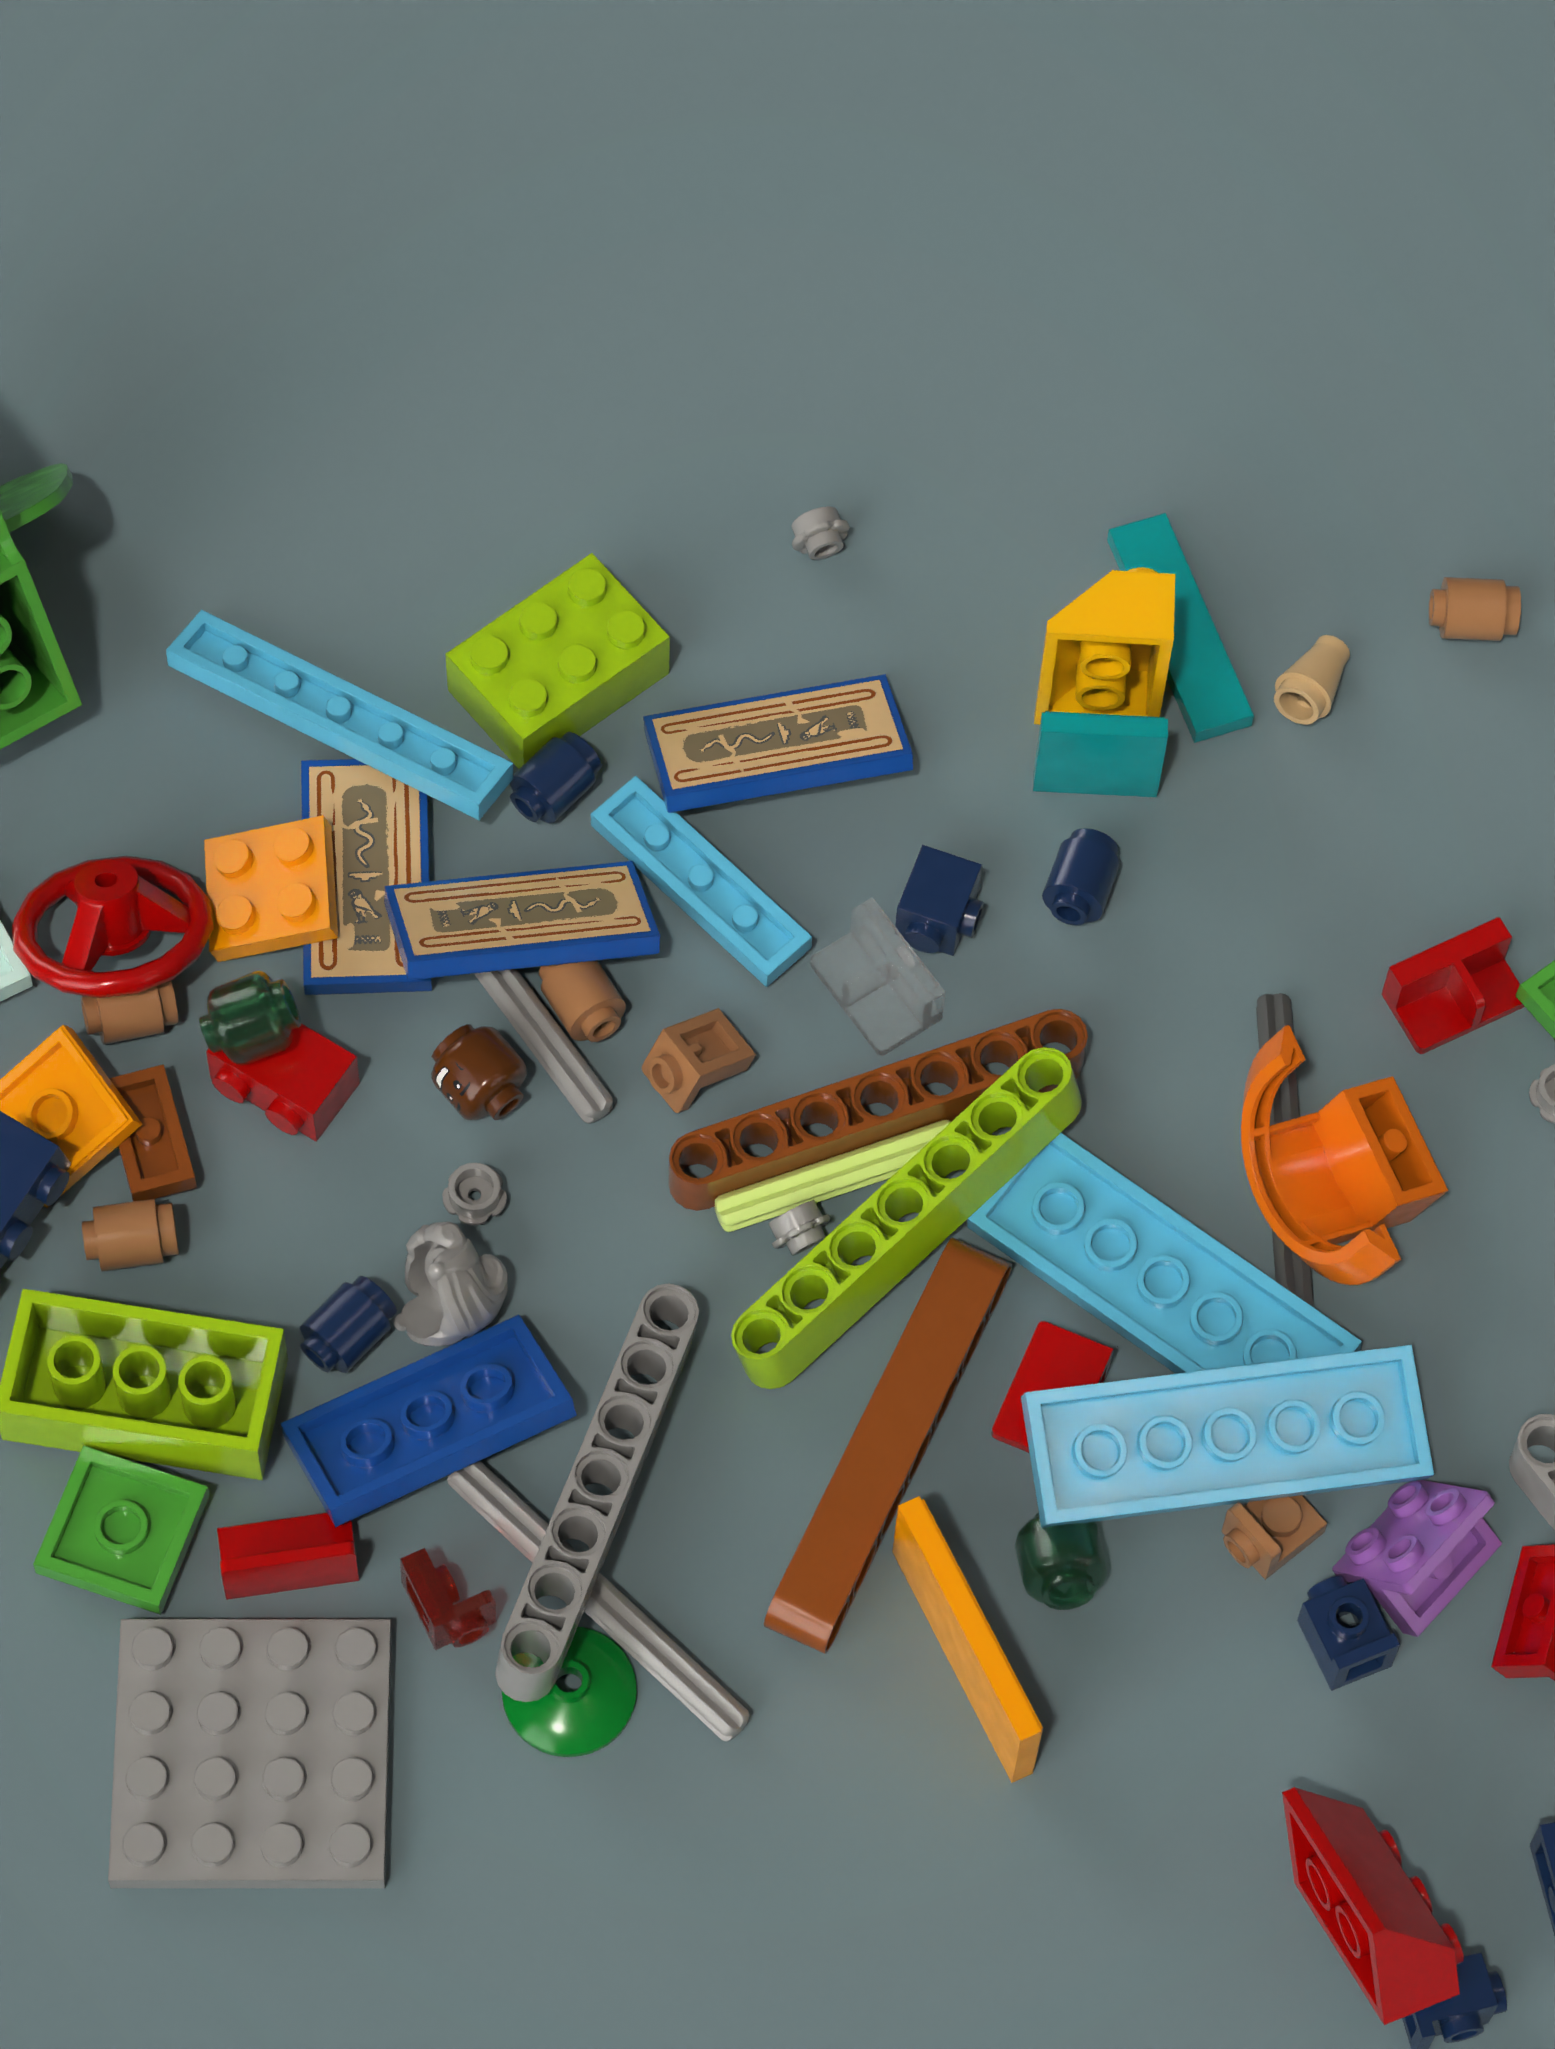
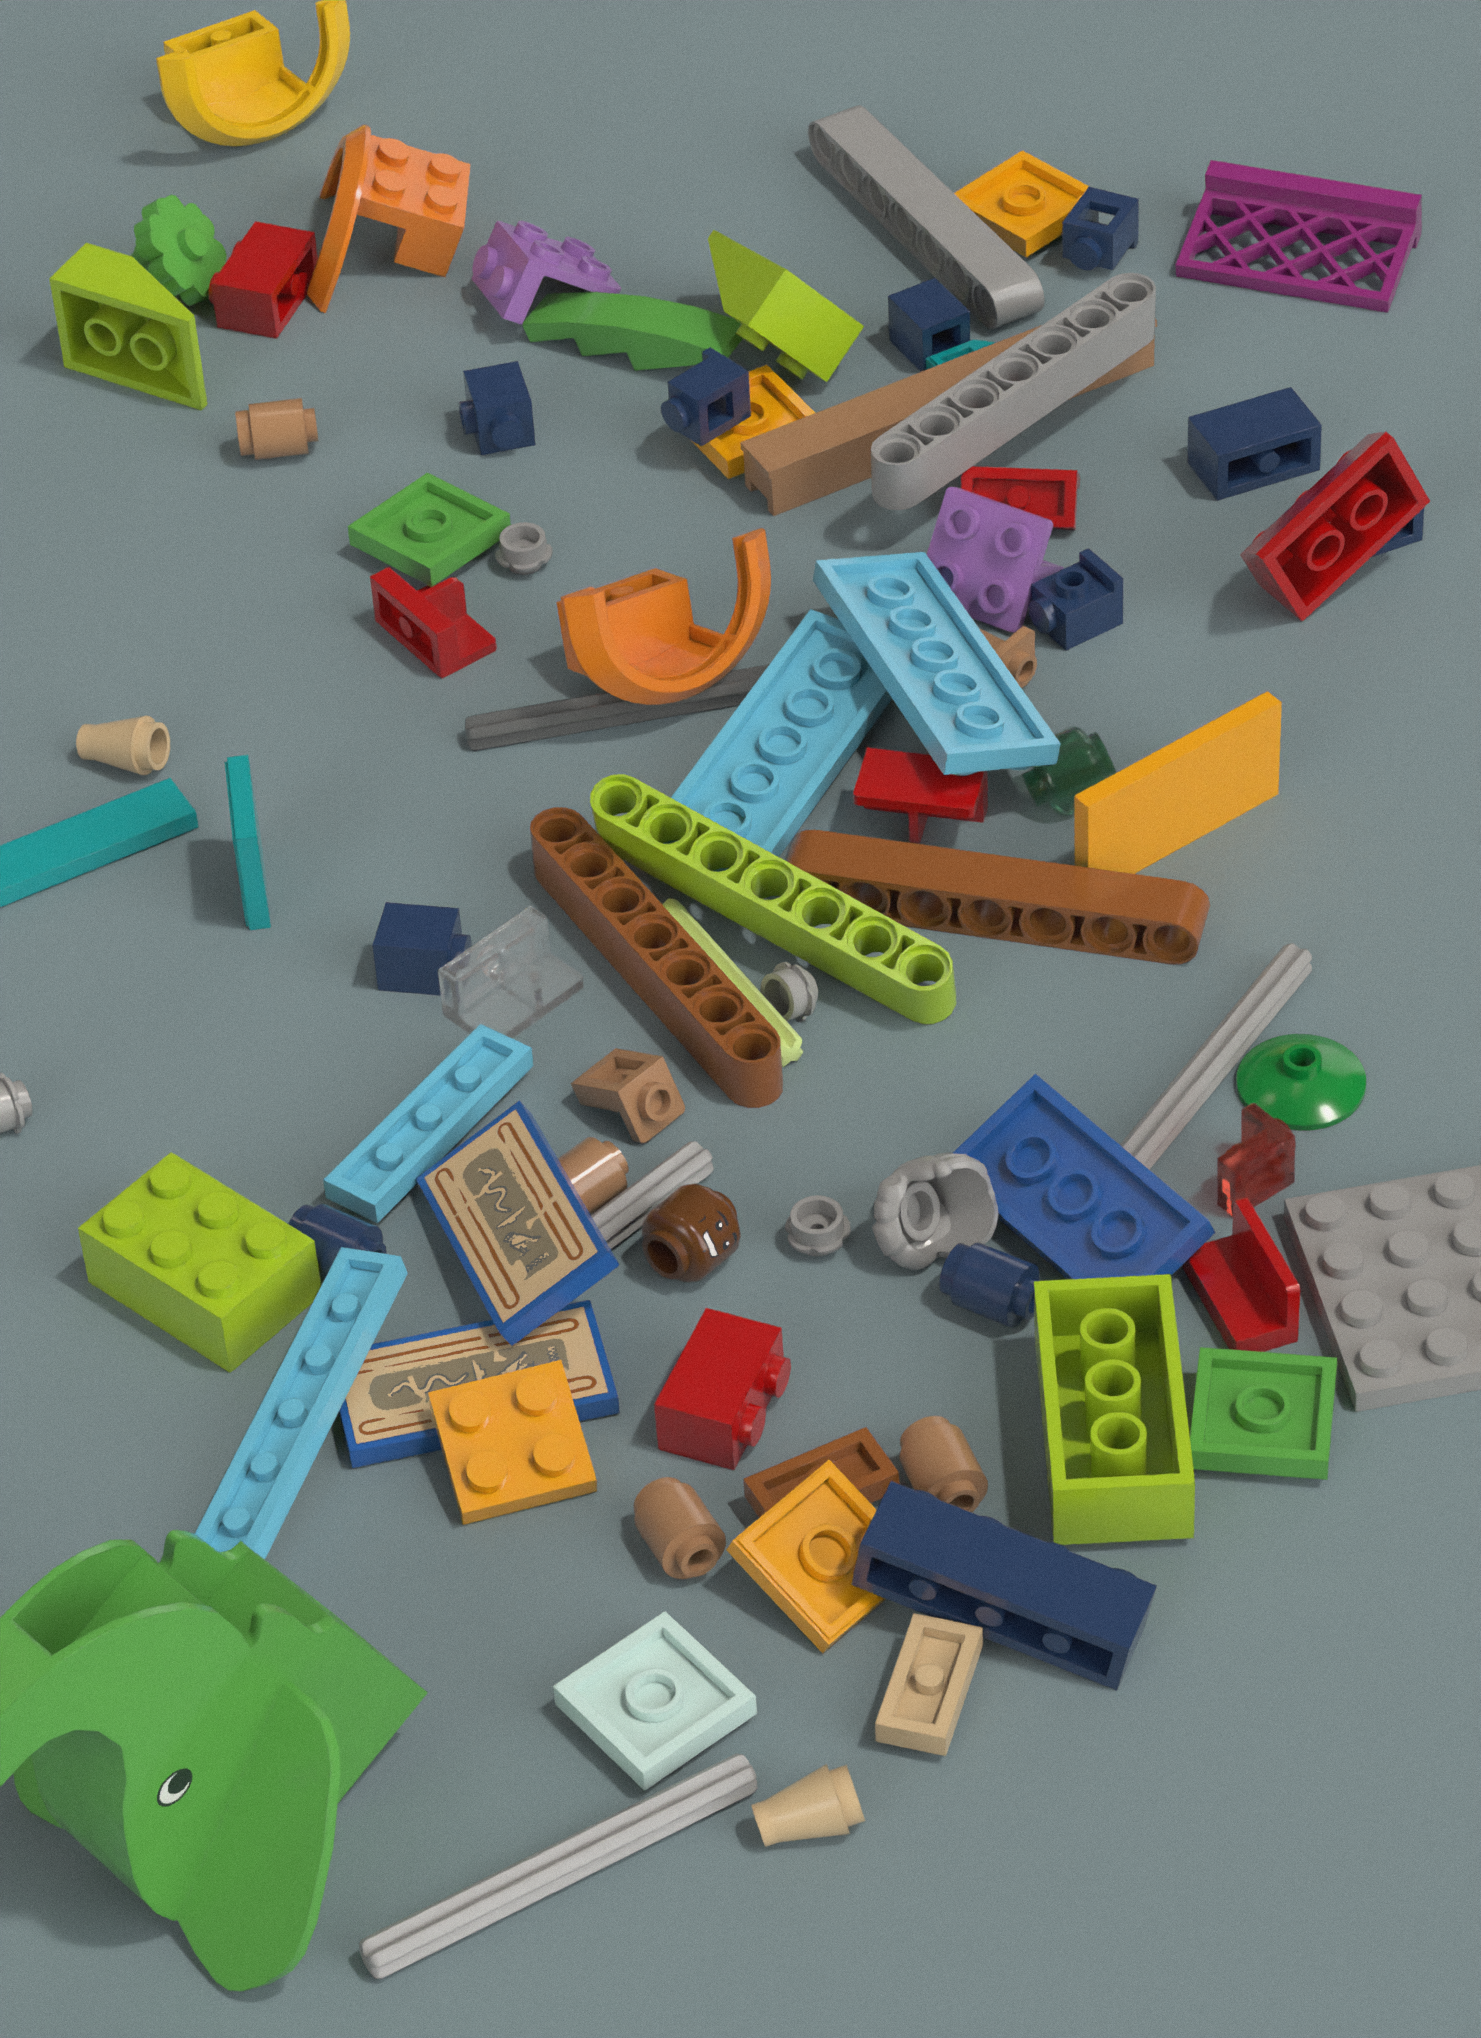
camera: 95 degrees left, 20 degrees down
red piece [12,856,214,998] -> none
clear green head [199,971,301,1066] -> none
light grey beam [495,1284,699,1702] -> none
tile [643,674,913,813] -> none
yellow slope [1034,567,1176,725] -> none
dark blue brick [1042,828,1120,925] -> none
medium nougat brick [1429,577,1521,641] -> none

